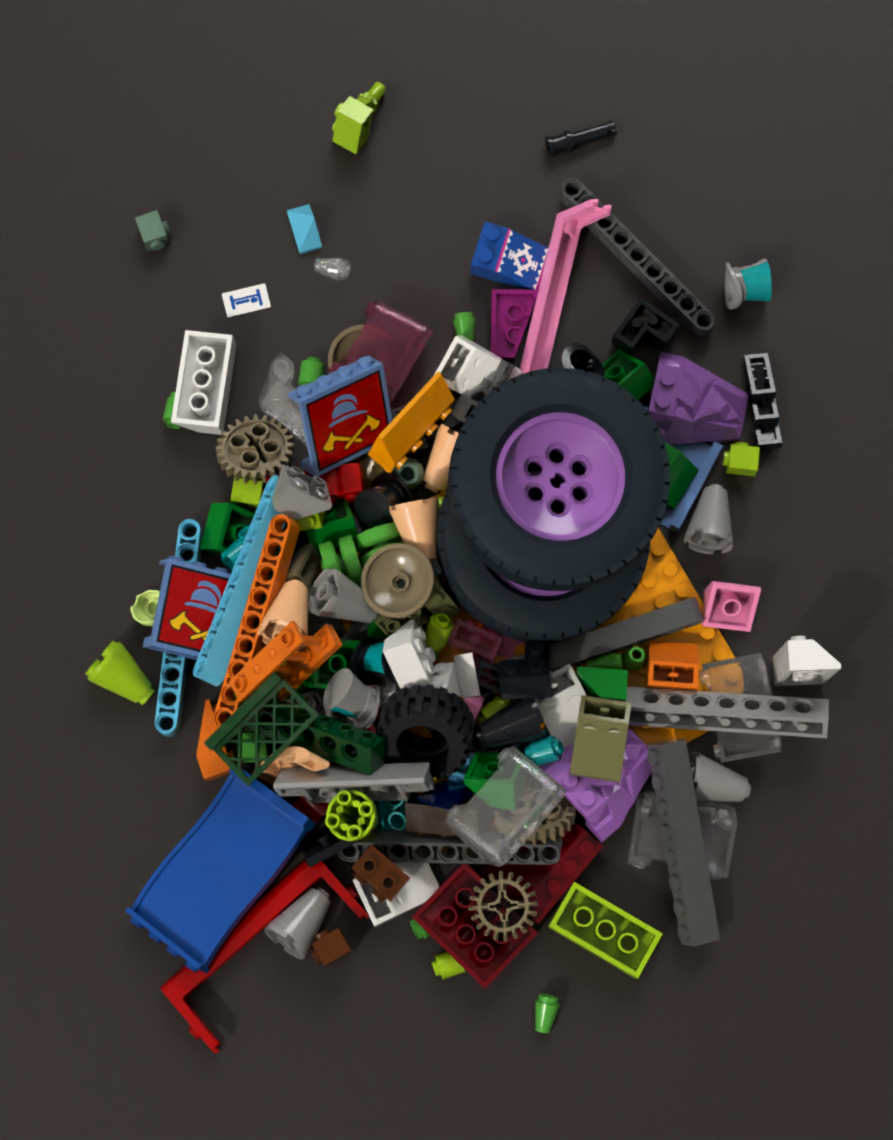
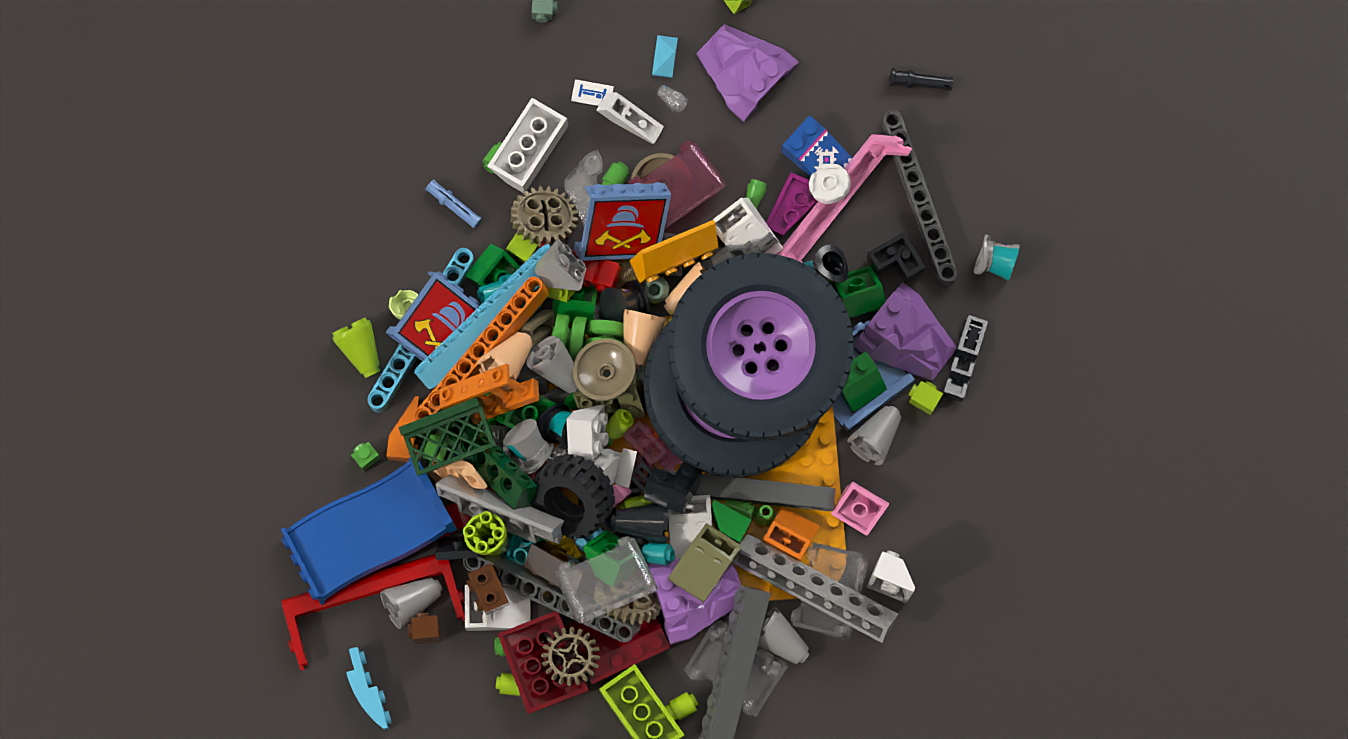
camera: 20 degrees right, 0 degrees up
clear blue piece [416,780,474,810] -> none
none -> medium azure slope [346,647,392,731]
none -> bright green brick [351,442,381,472]
none -> medium blue pin [426,180,482,229]
none -> white slope [596,92,664,144]
none -> lime brick [665,692,699,721]
none -> medium lavender wedge [697,24,799,122]
none -> white tile [809,164,851,204]

